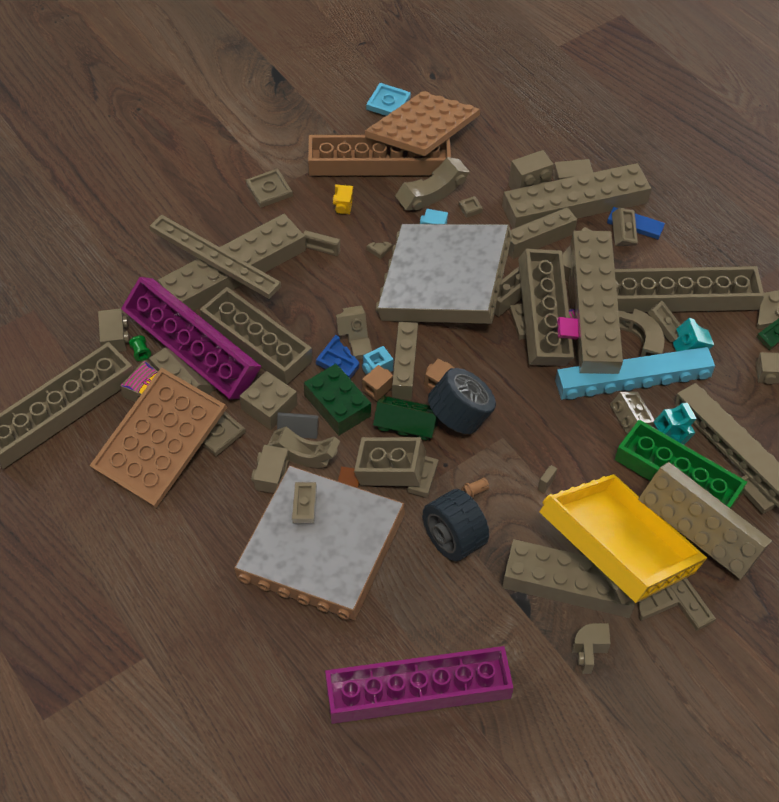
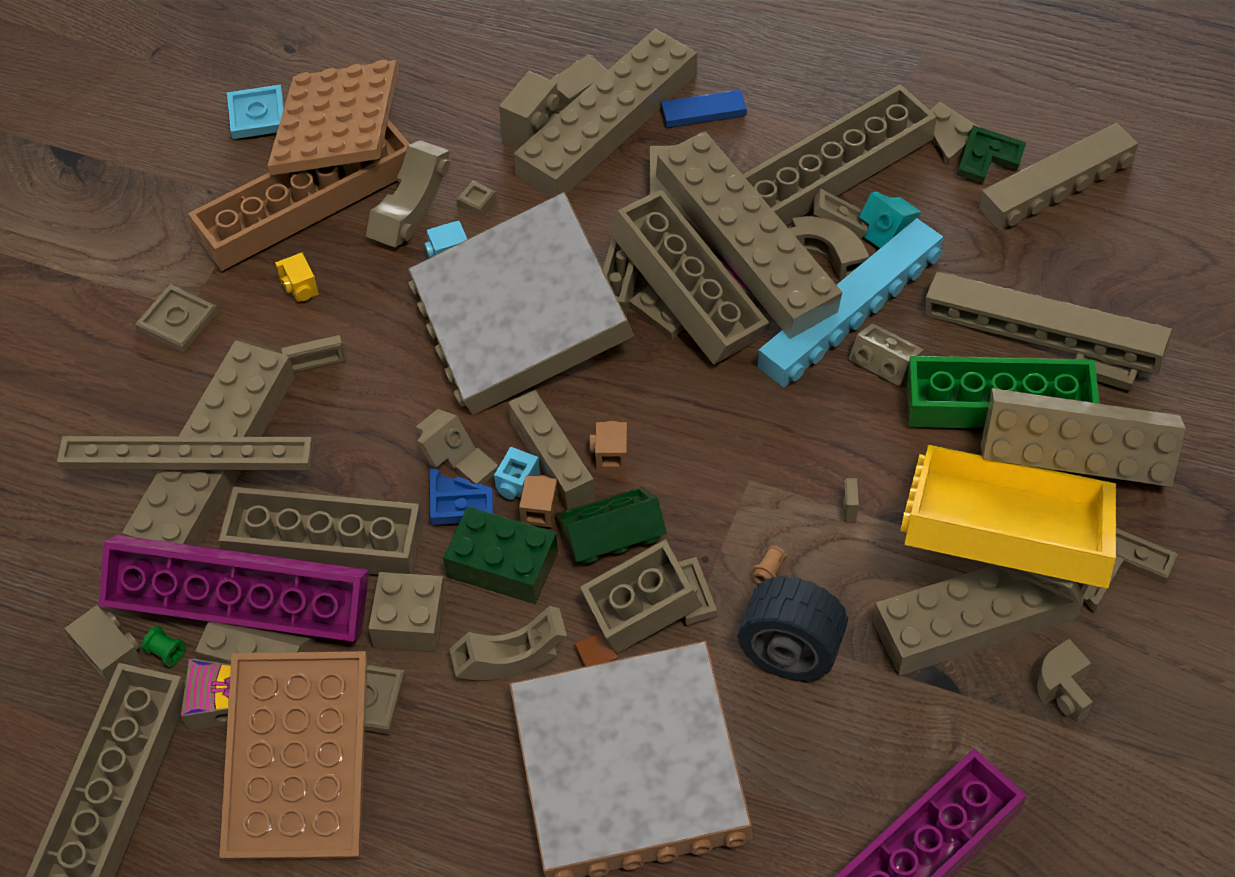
camera: 30 degrees left, 0 degrees up
dark tan brick [251,445,290,493] -> none
dark grey slope [277,413,319,439] -> none
dark tan plate [292,482,317,523] -> none
dark tan tile [367,242,392,259] -> none
black wheel [428,368,496,434] -> none
dark tan brick [508,207,577,259] -> none
dark pink tile [557,317,579,339] -> none
dark tan slope [612,208,638,246] -> none
teal brick [653,403,697,445] -> none

